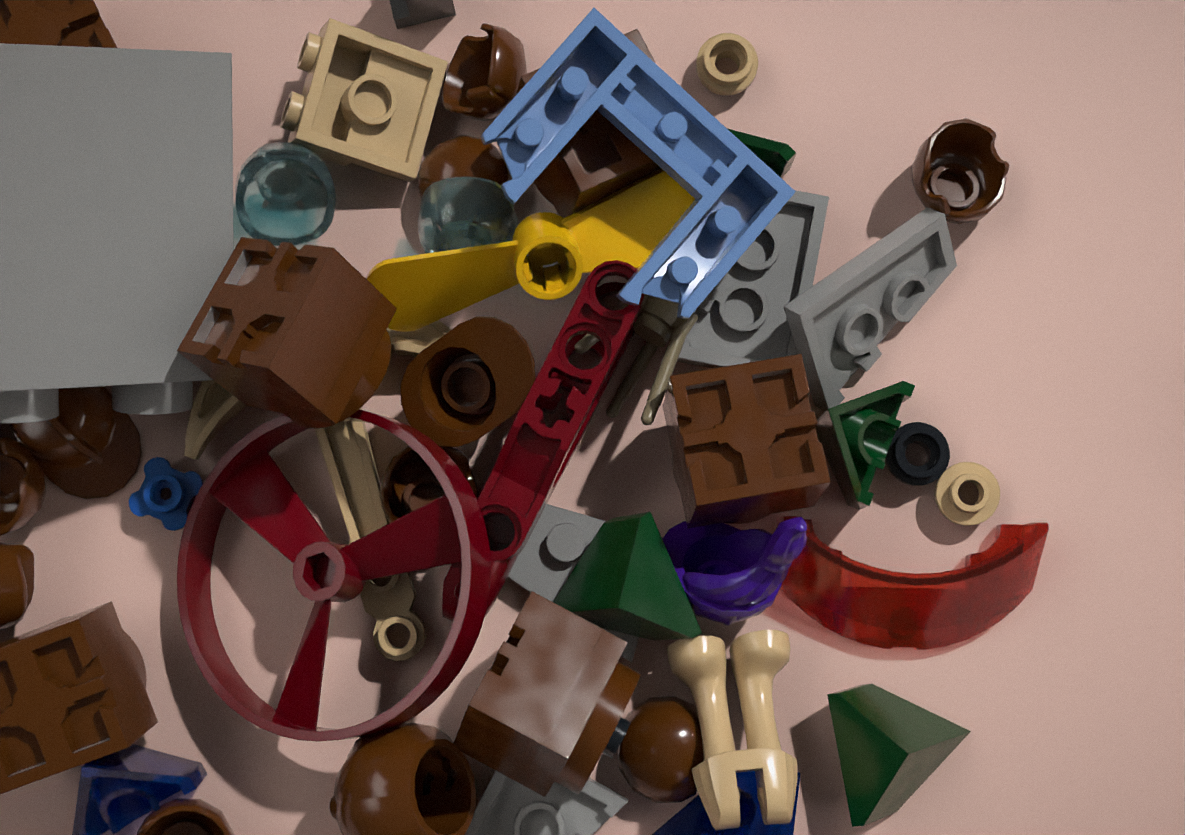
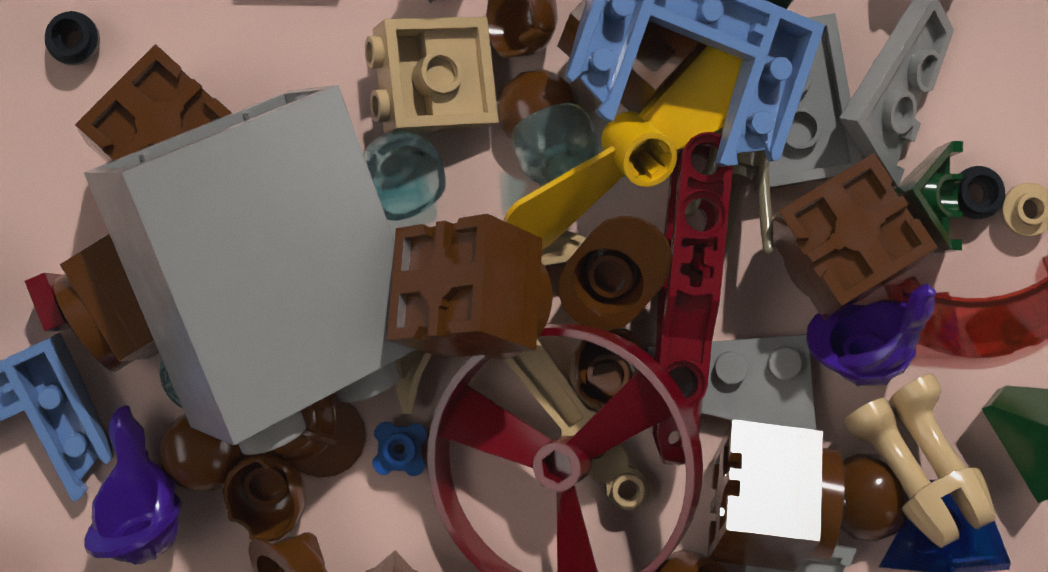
camera: 25 degrees left, 5 degrees up
dark green slope [553,512,702,641] -> none

